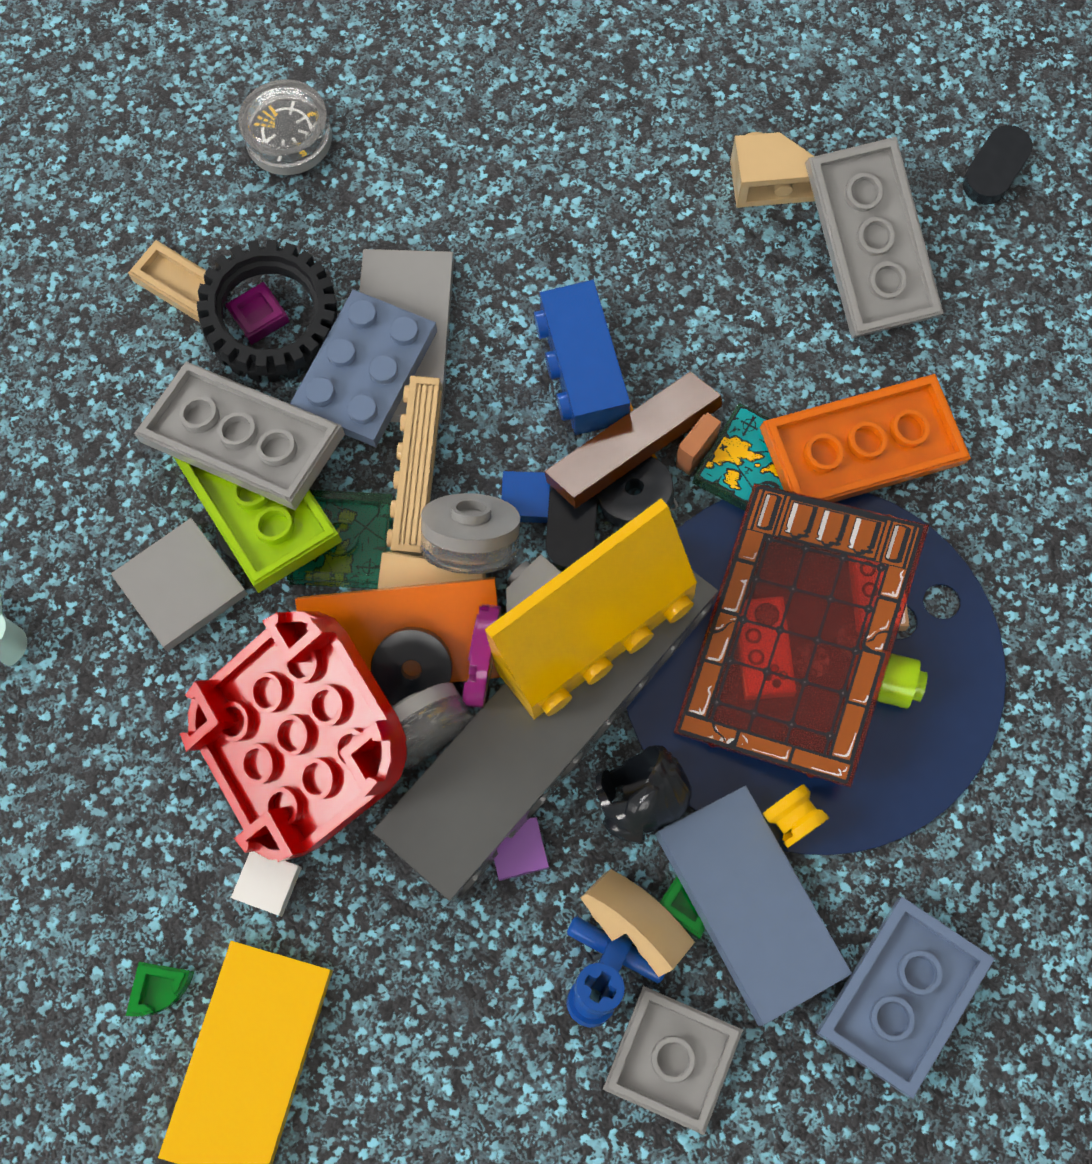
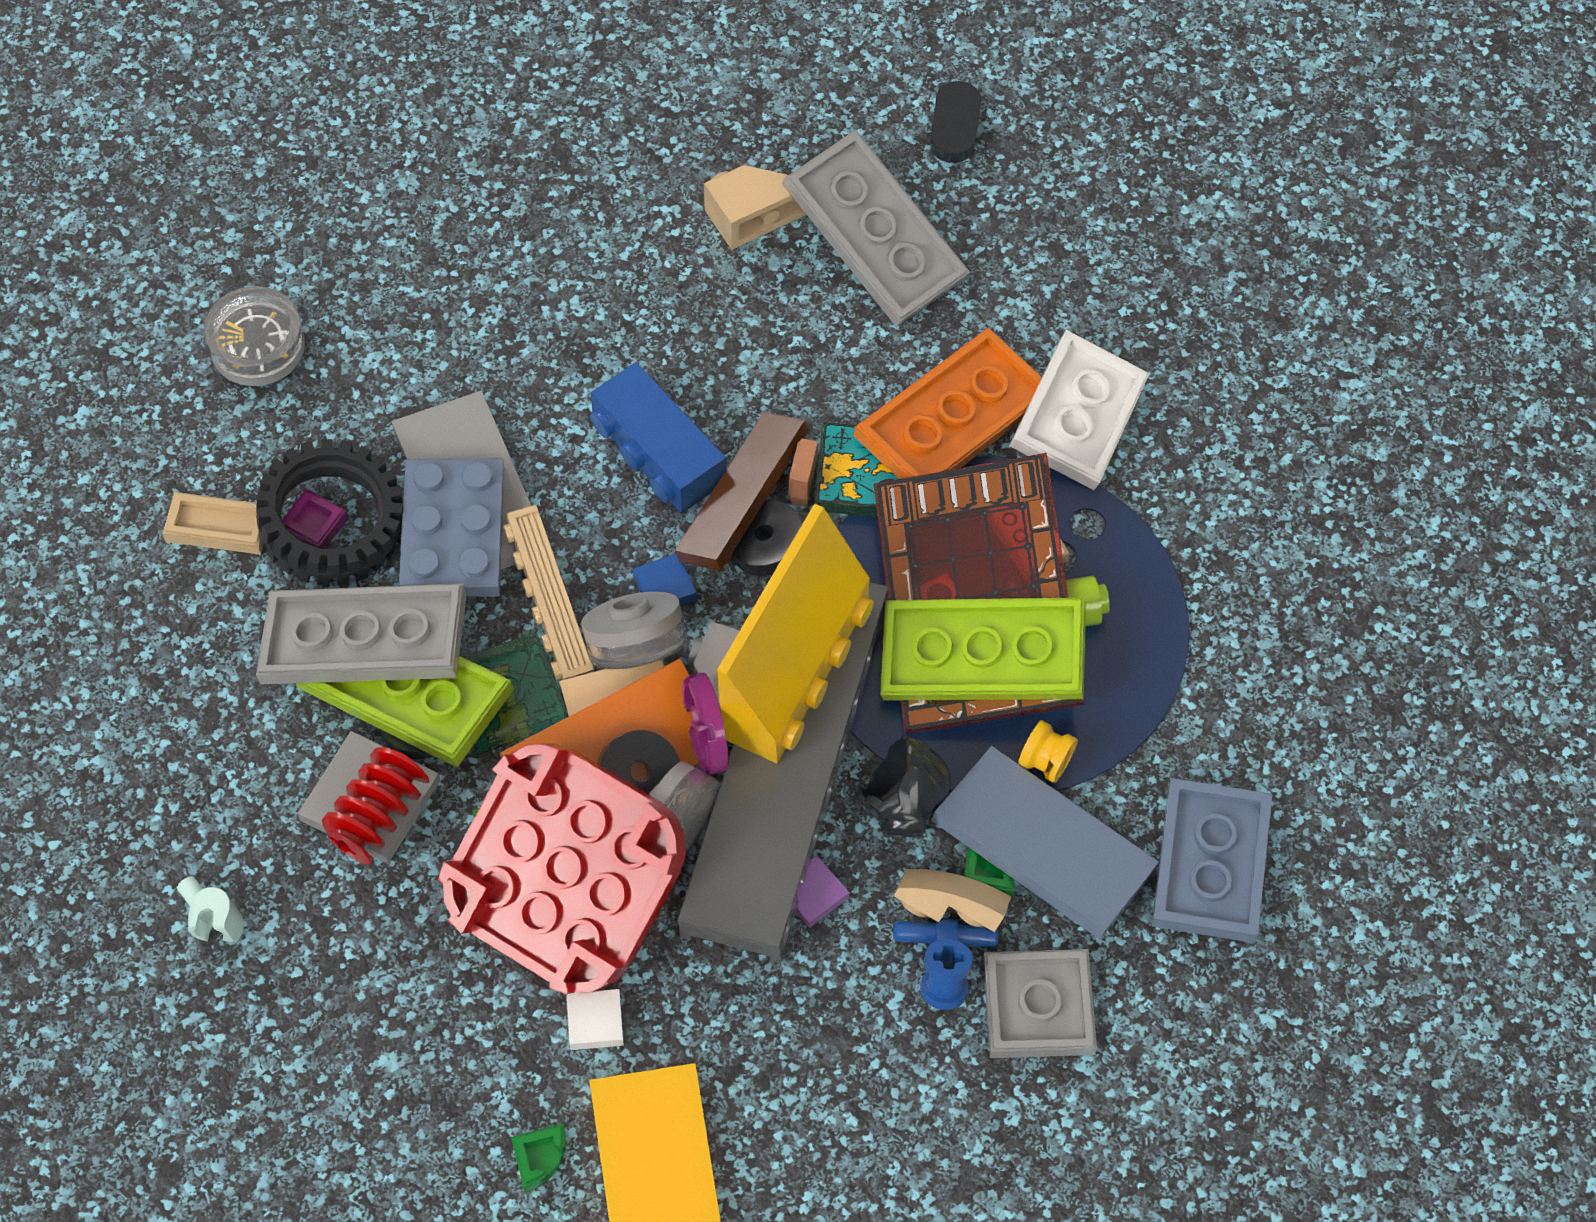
camera: 30 degrees left, 10 degrees down
black tile [546,488,597,571] -> none
none -> red piece [322,747,430,866]
none -> lime tile [880,598,1086,700]
none -> white tile [1009,330,1150,490]

